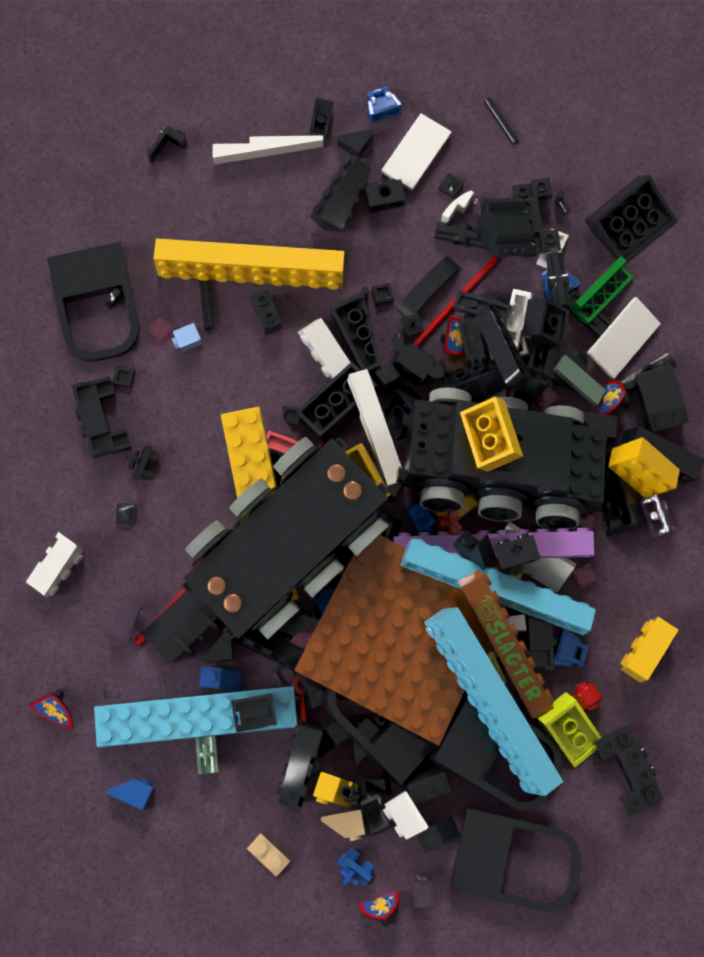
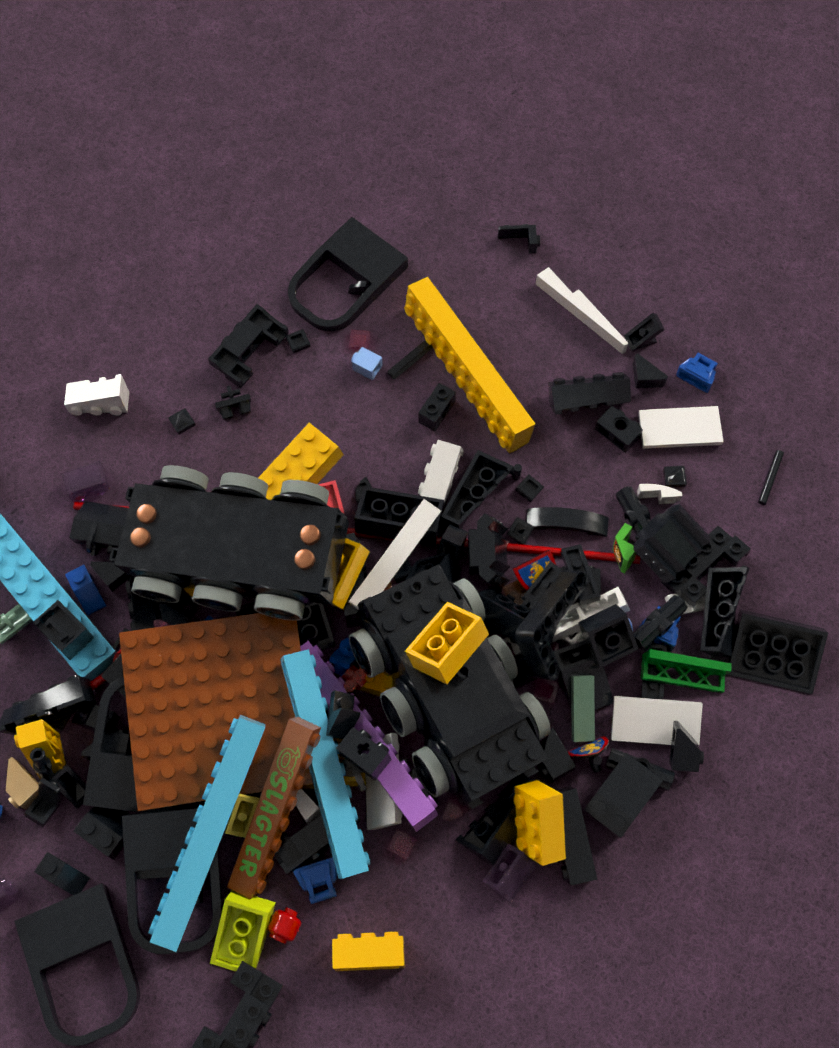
camera: 55 degrees right, 10 degrees down
white slope [383,791,429,839] -> none
none -> bright green slope [613,523,636,574]
none -> black slope [669,721,704,772]
none -> black wedge [700,567,750,657]

